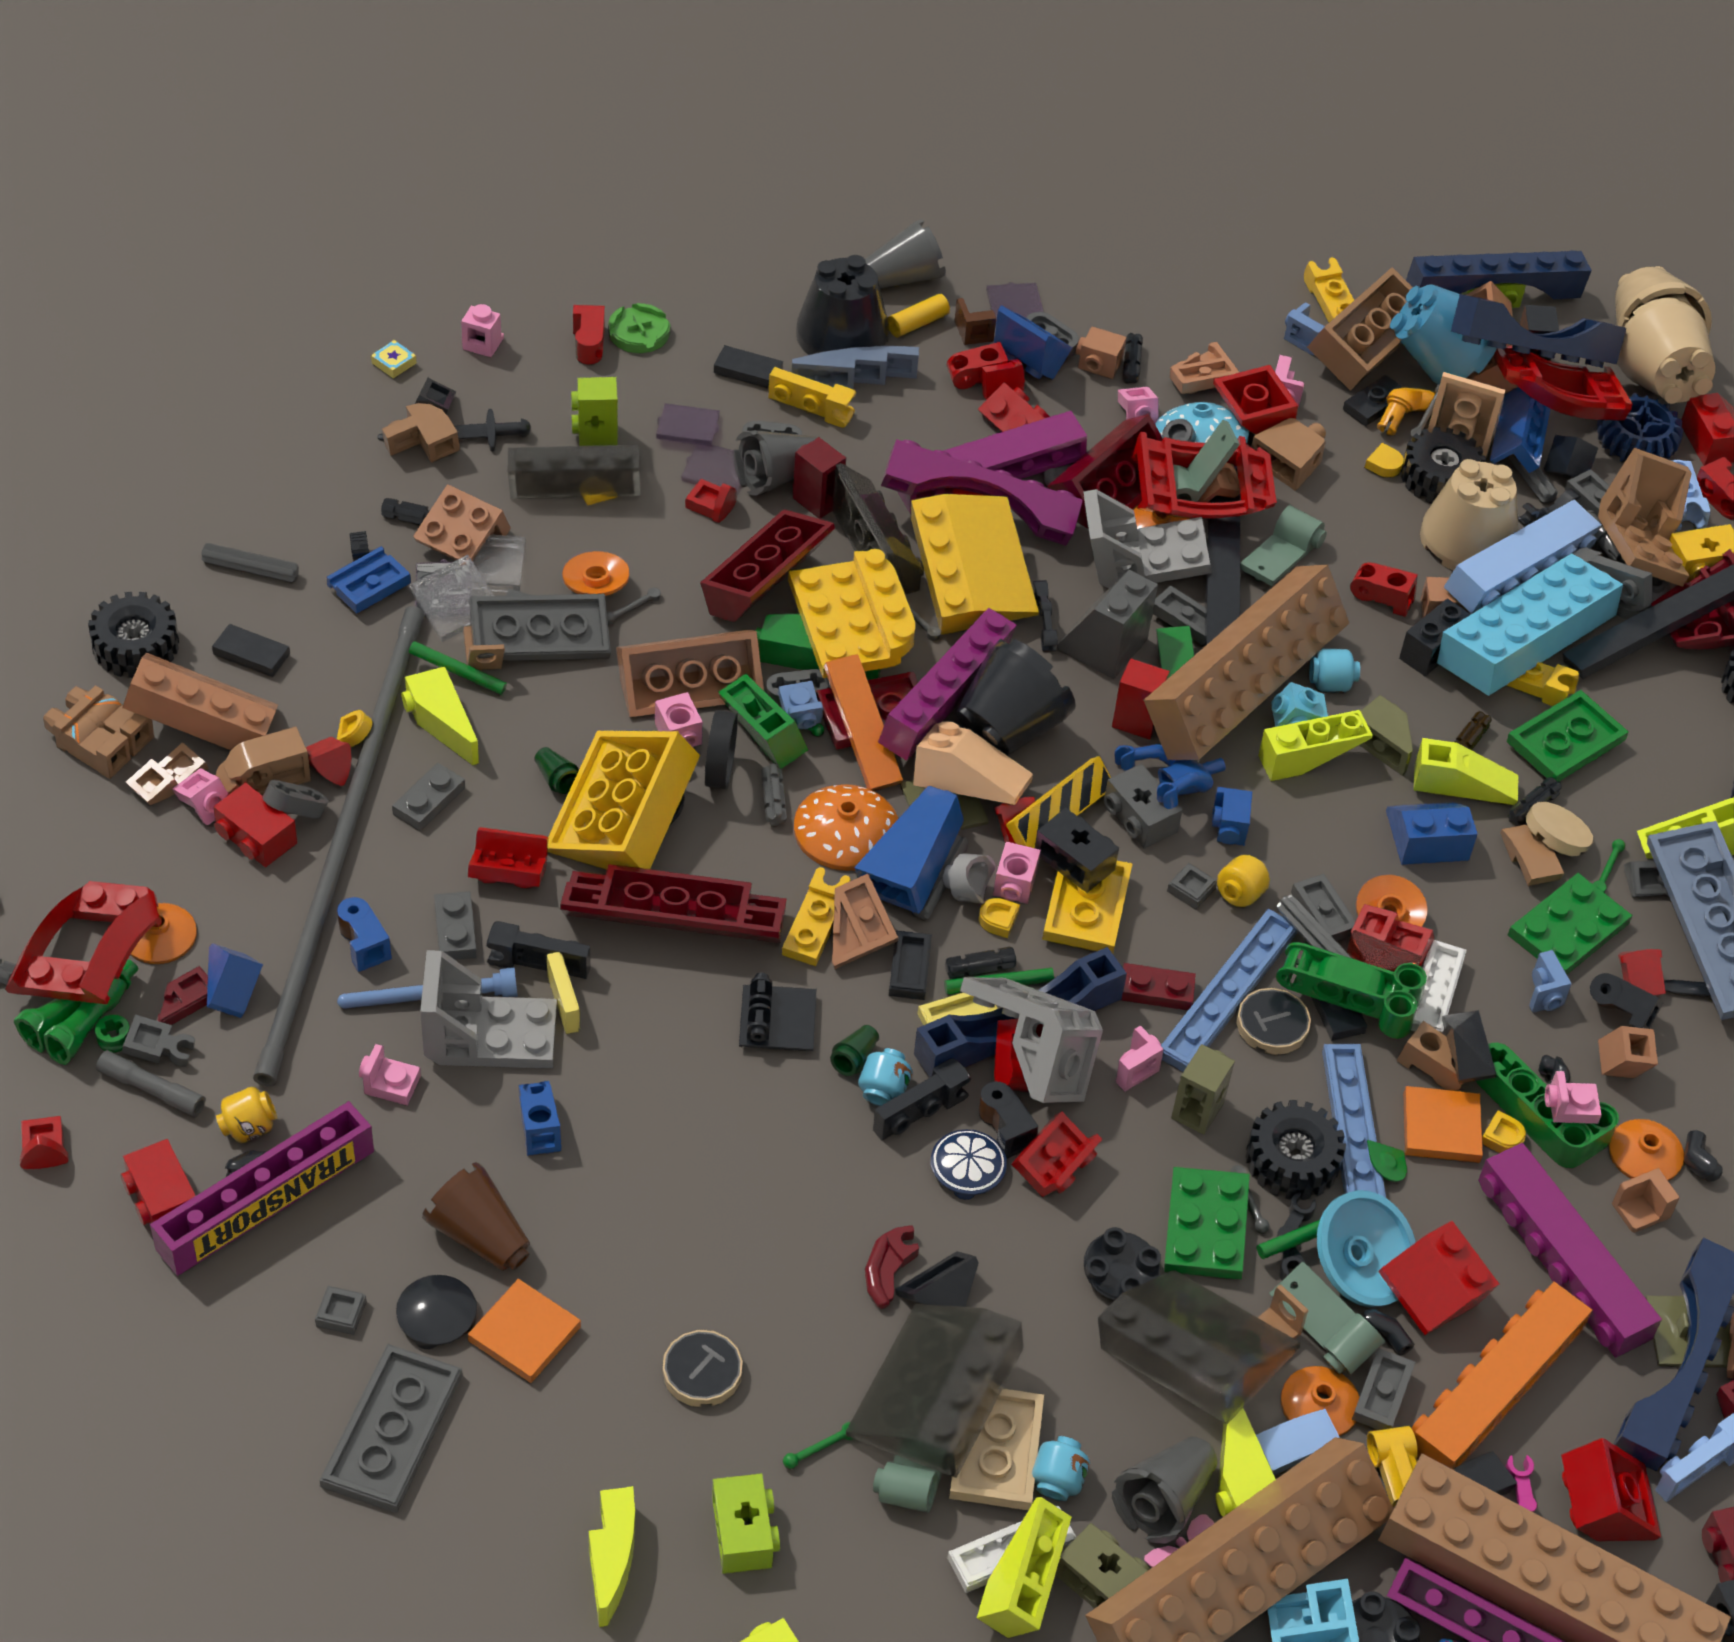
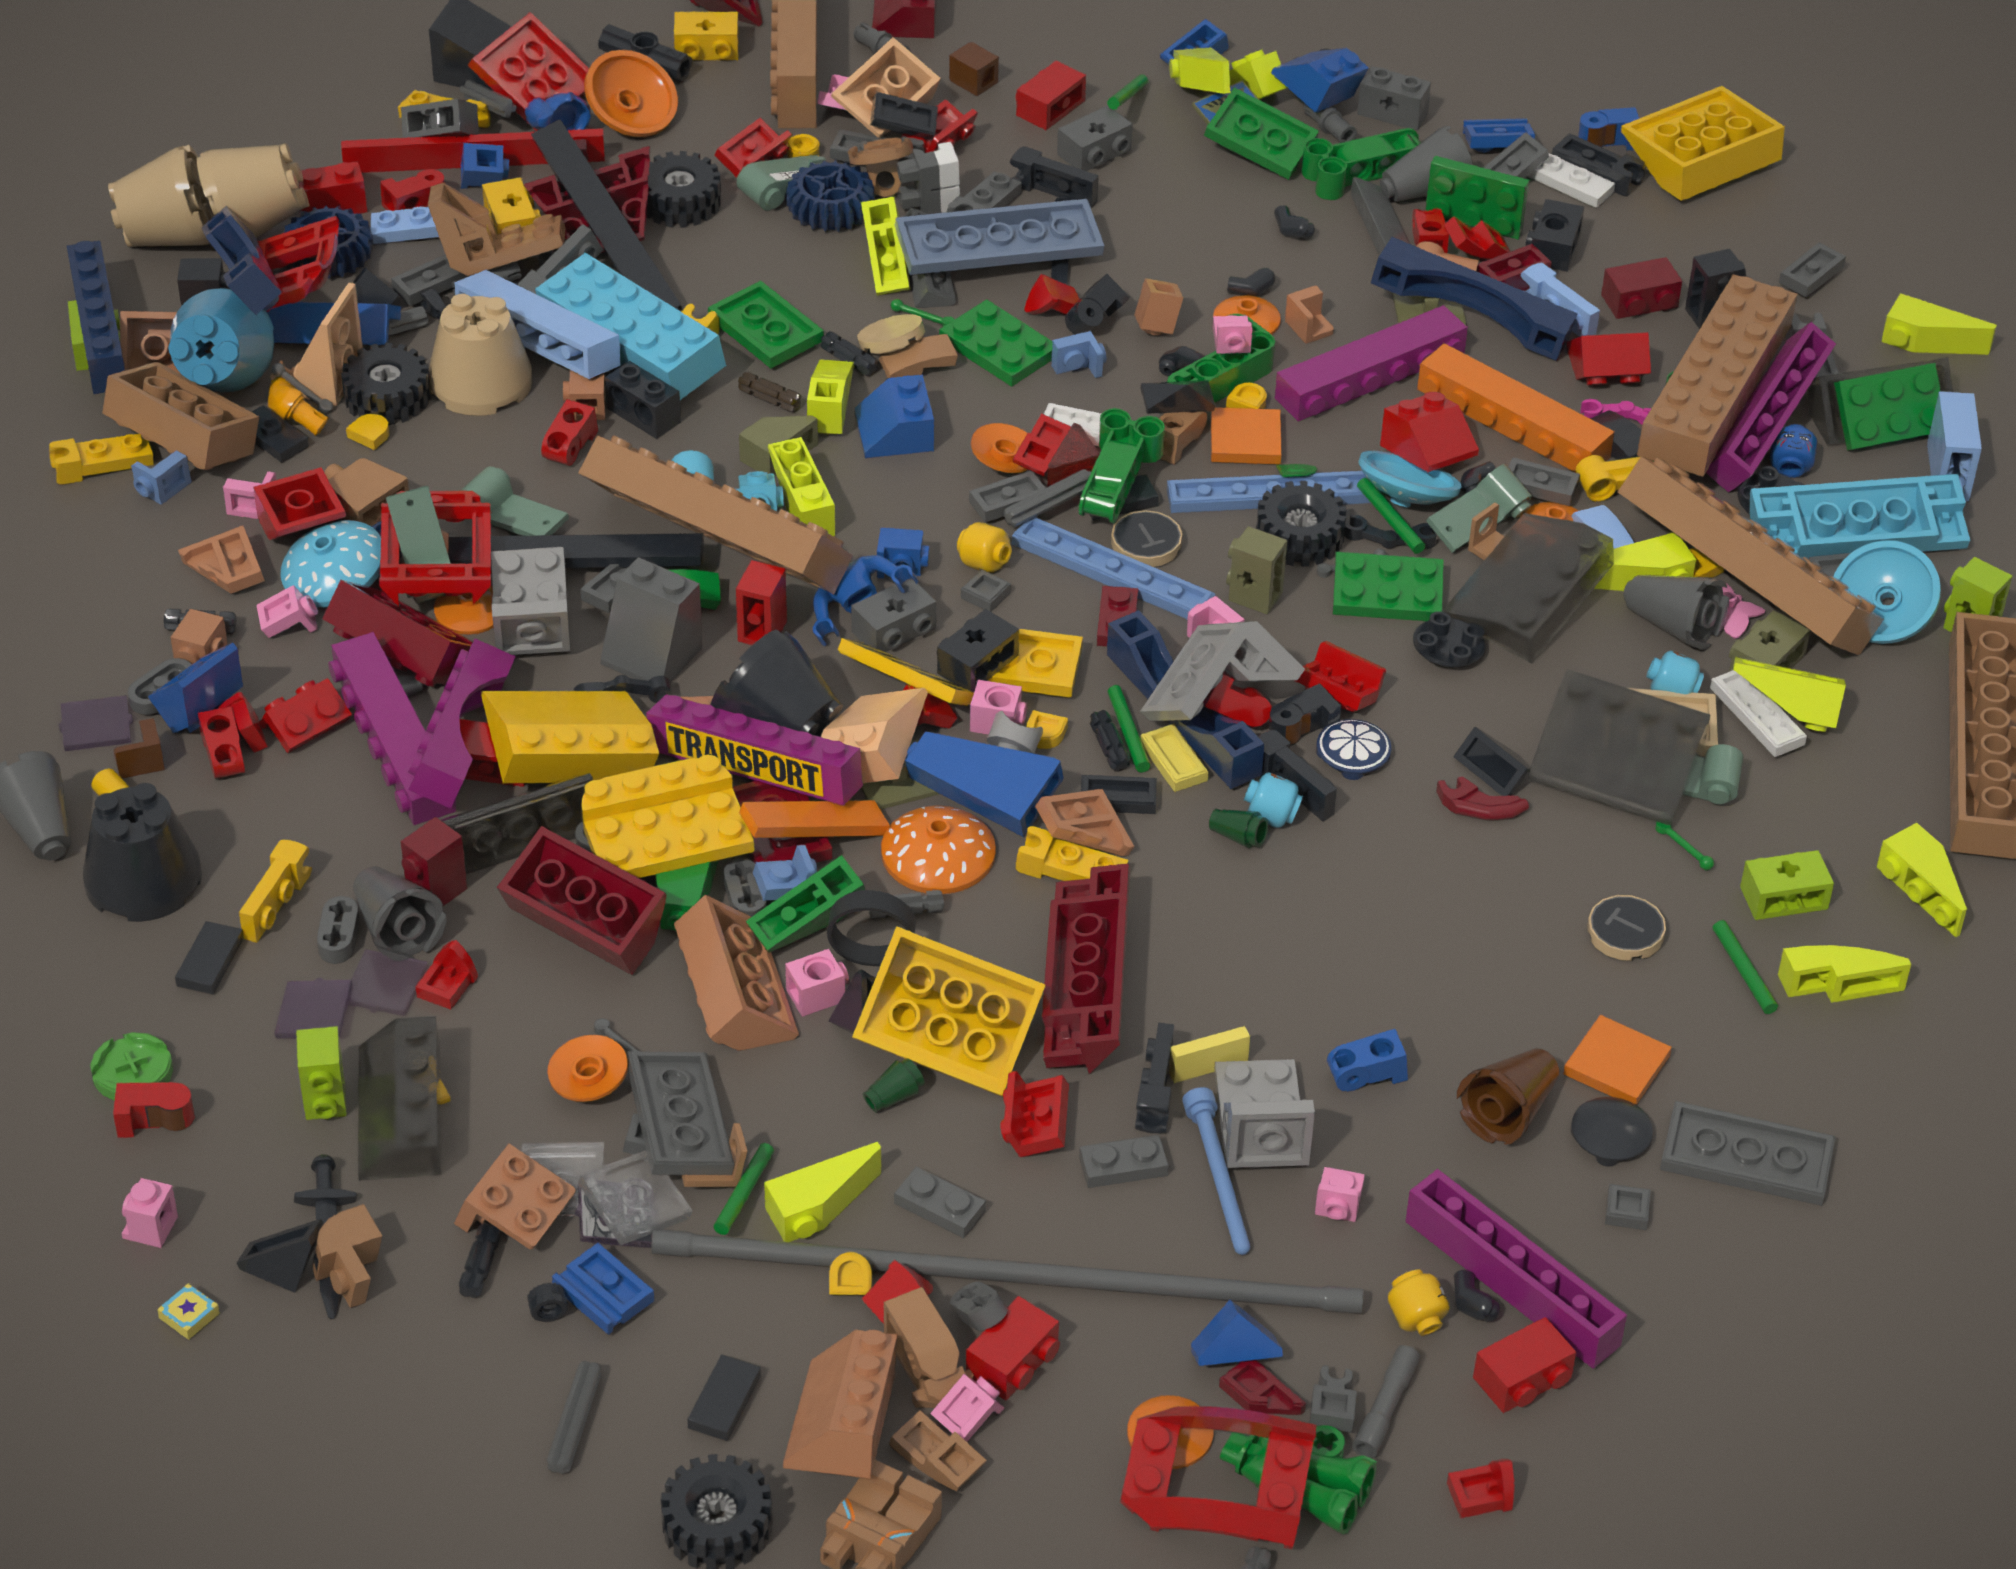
camera: 90 degrees left, 5 degrees down
blue leg [337,897,392,972] -> none
black hinge [739,972,817,1051] -> none
sand blue slope [792,346,919,389] -> none
black tile [1162,419,1196,442] -> none
none -> green bar [1712,920,1778,1014]

